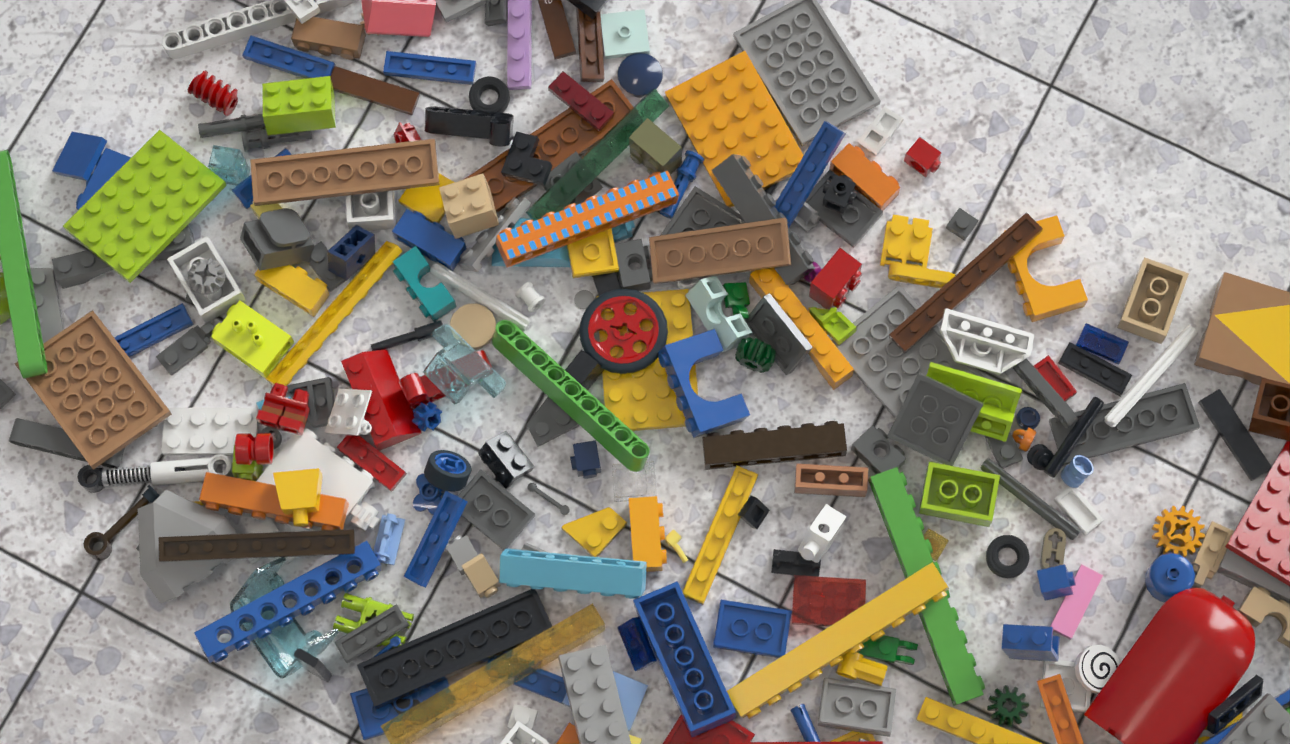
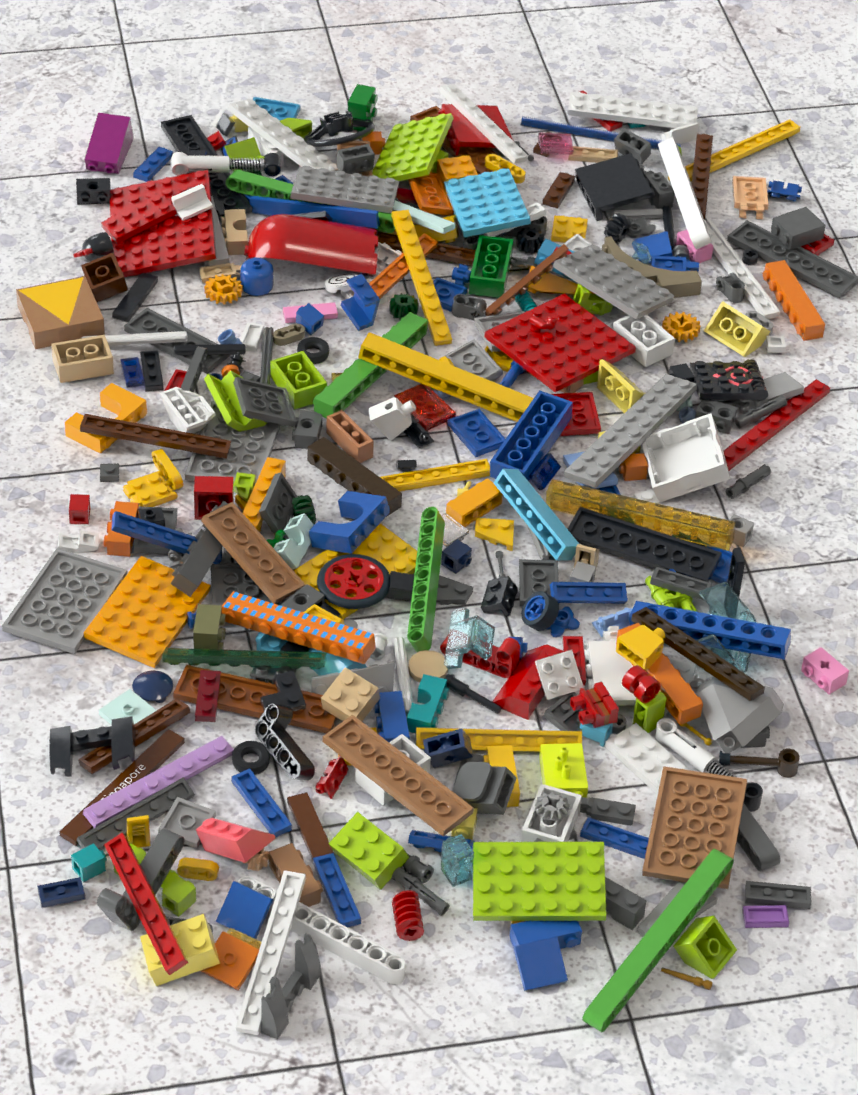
camera: 135 degrees left, 30 degrees down
none -> bright pink brick [801,647,849,694]

